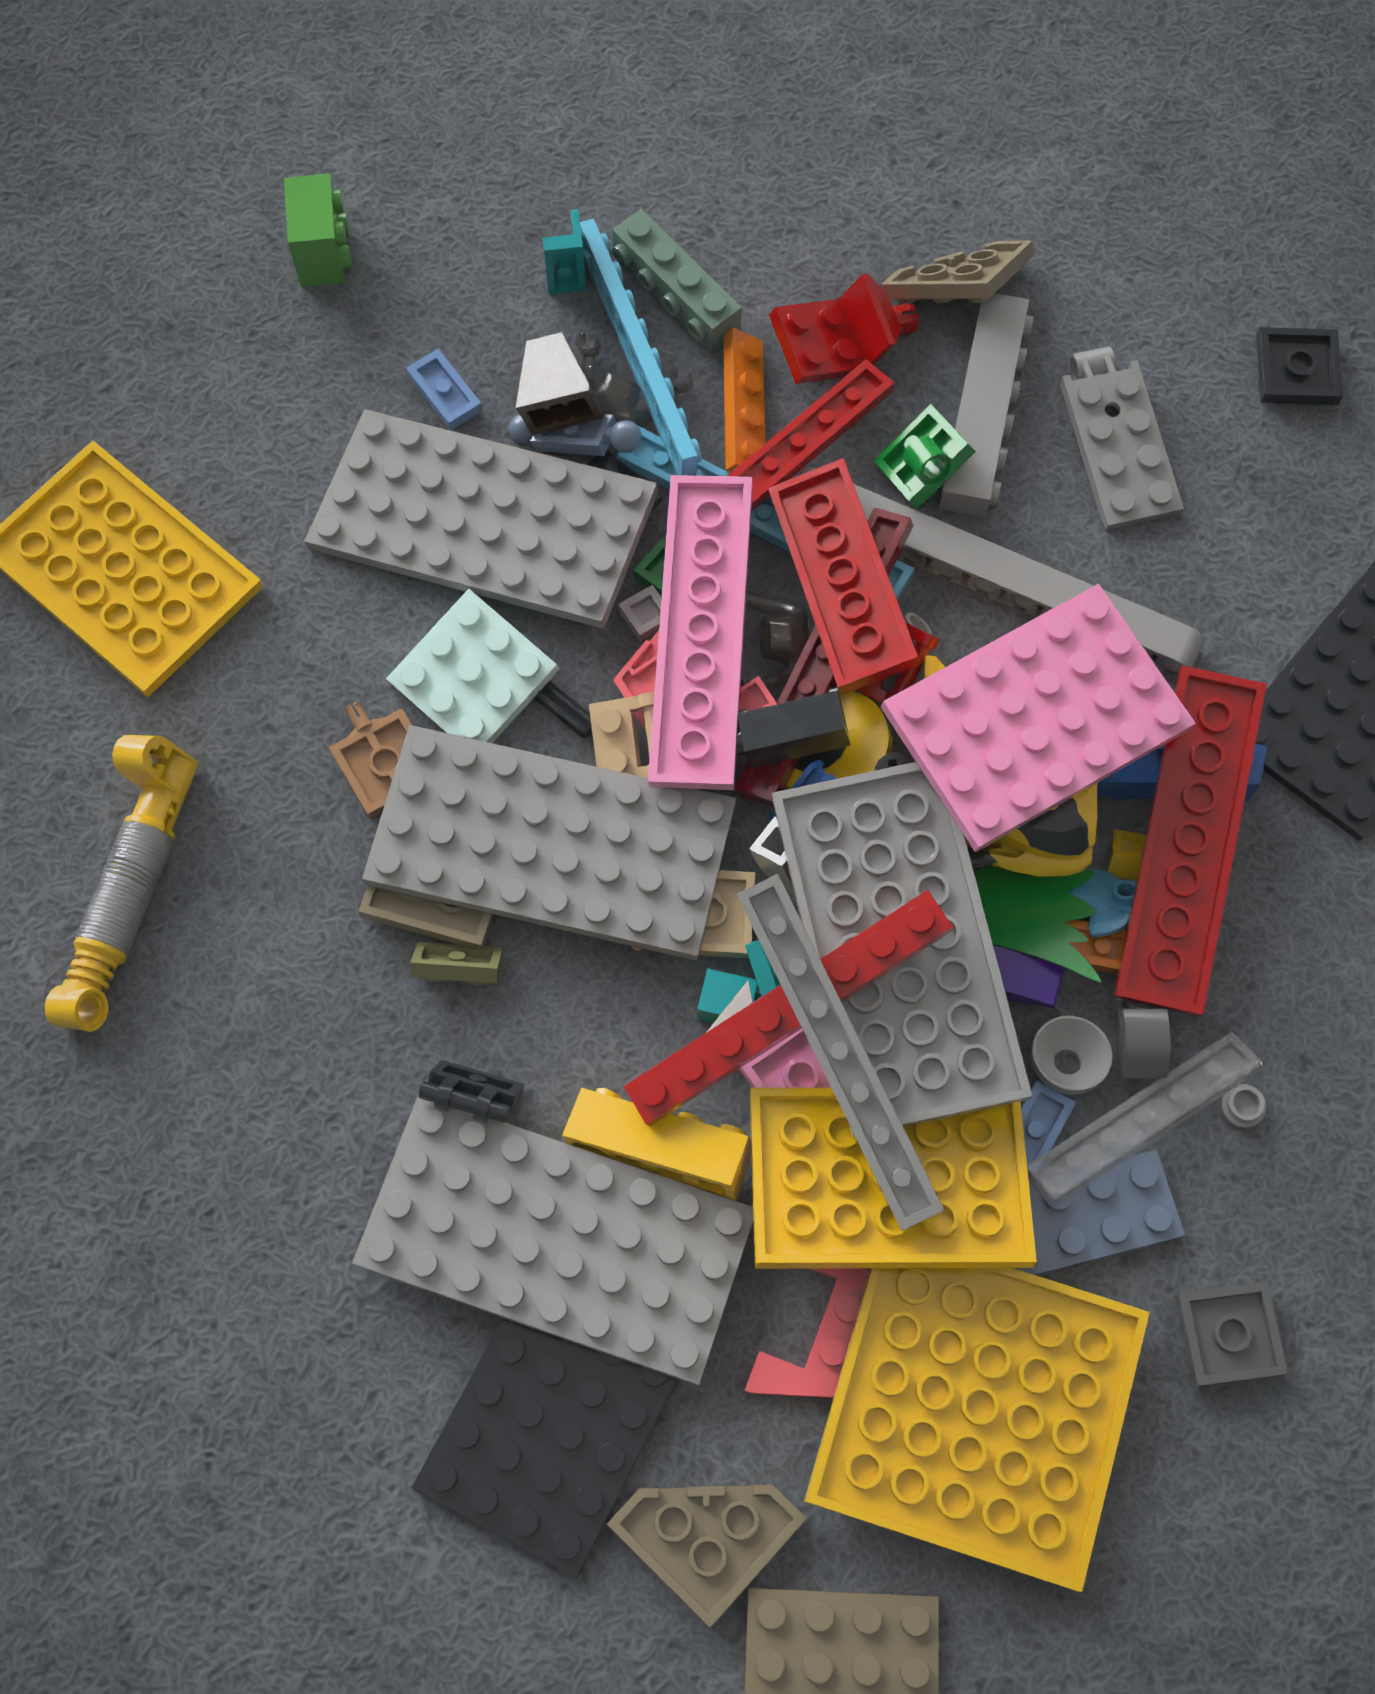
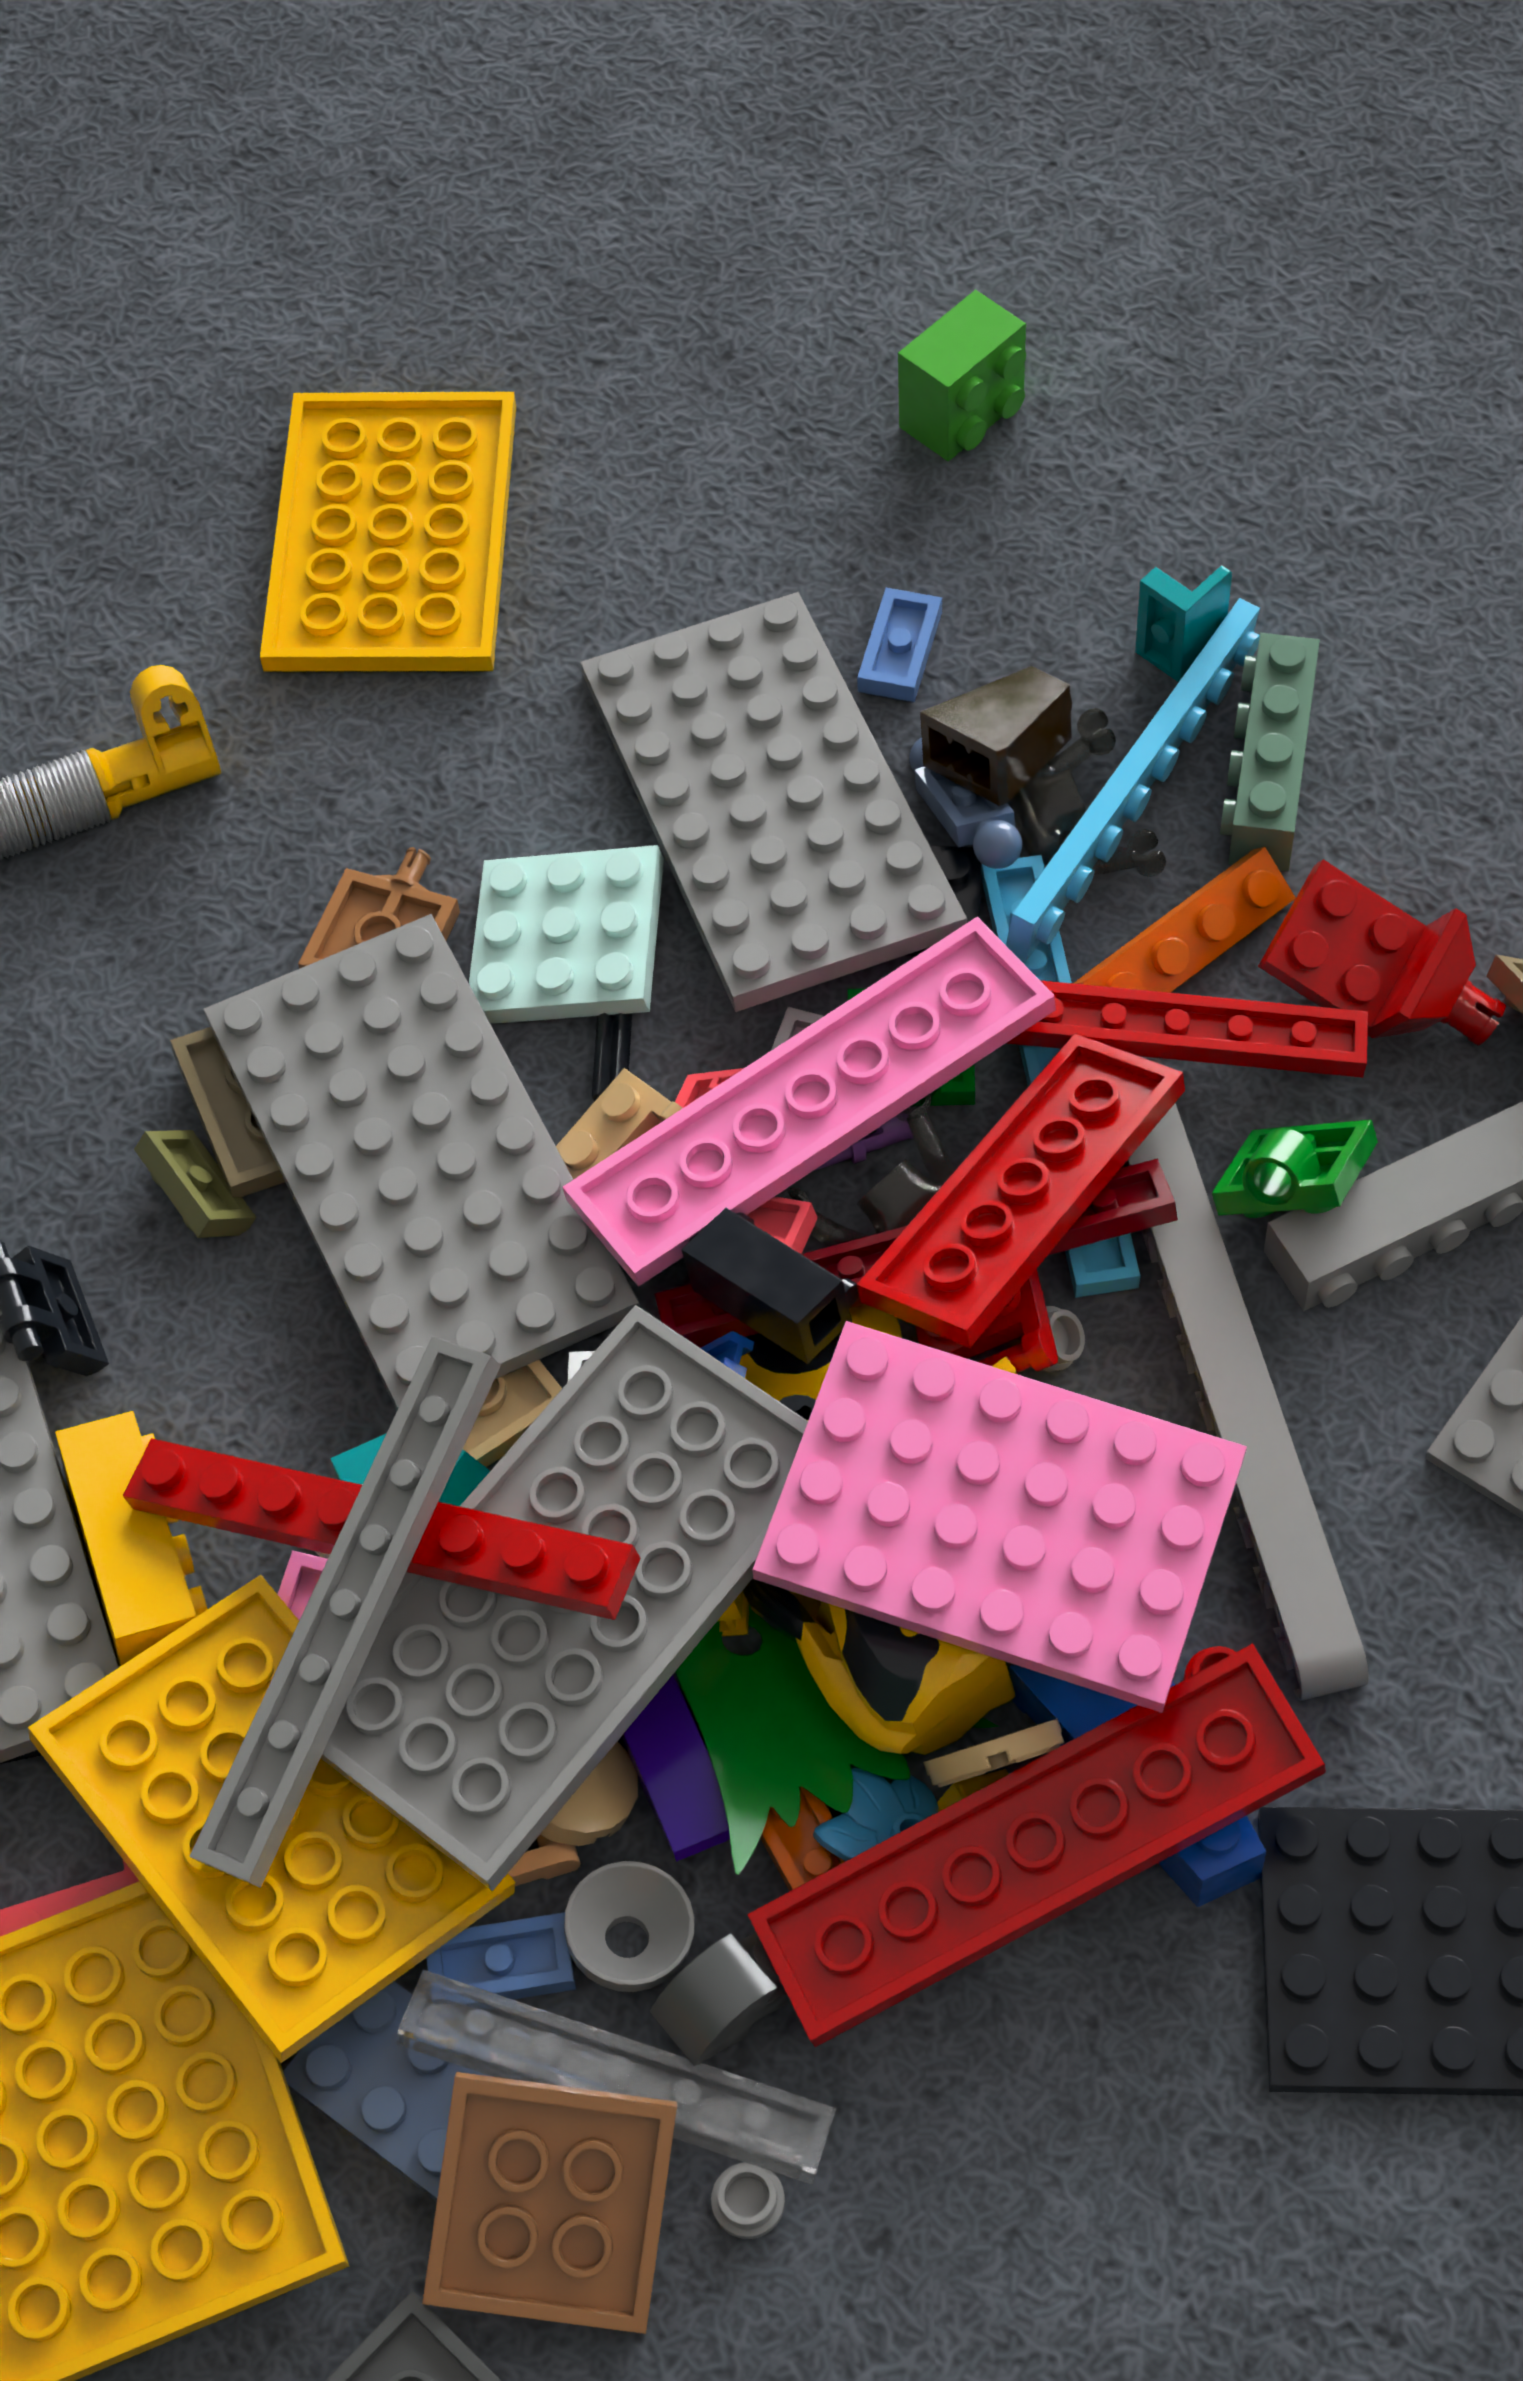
camera: 55 degrees right, 10 degrees down
none -> medium nougat plate [422,2072,677,2334]
none -> tan tile [923,1718,1064,1787]

